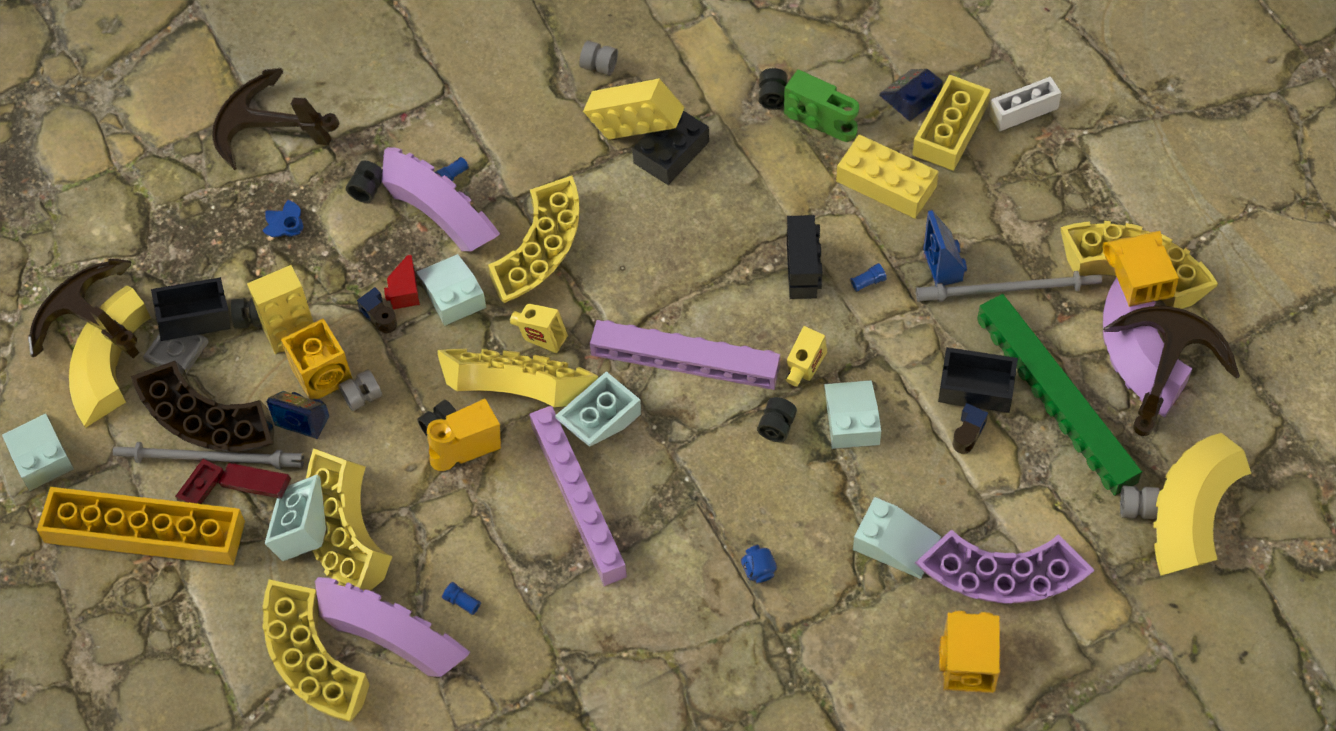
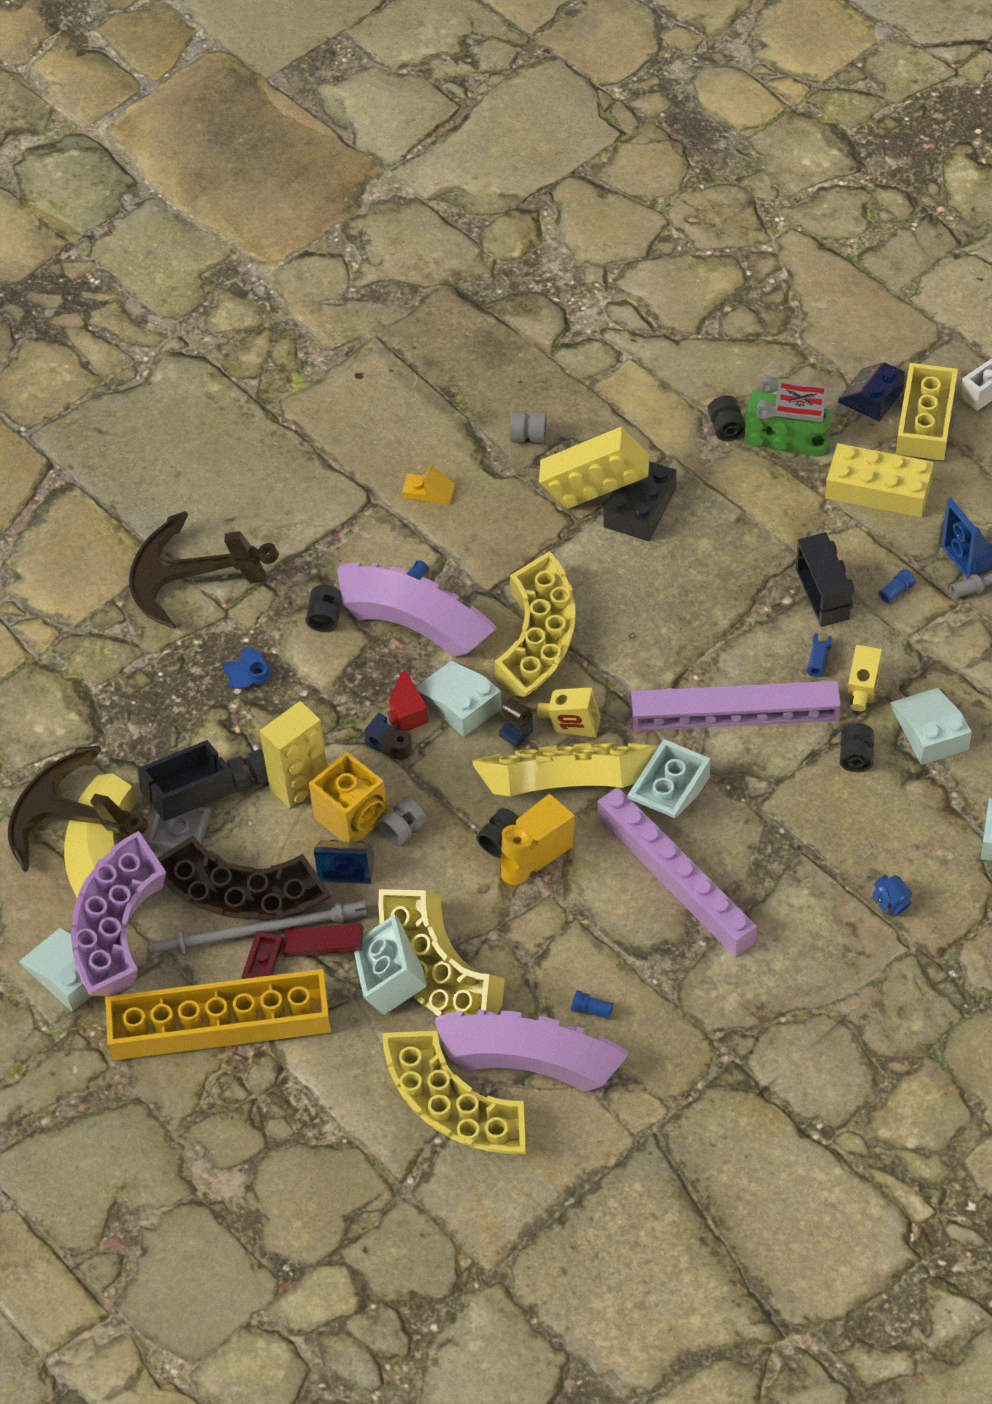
camera: 15 degrees left, 5 degrees down
none -> lavender brick [71,831,166,996]
none -> yellow slope [402,465,455,505]
none -> leg [499,697,533,748]
none -> light grey flag [756,375,827,422]
none -> blue bar [807,633,832,677]

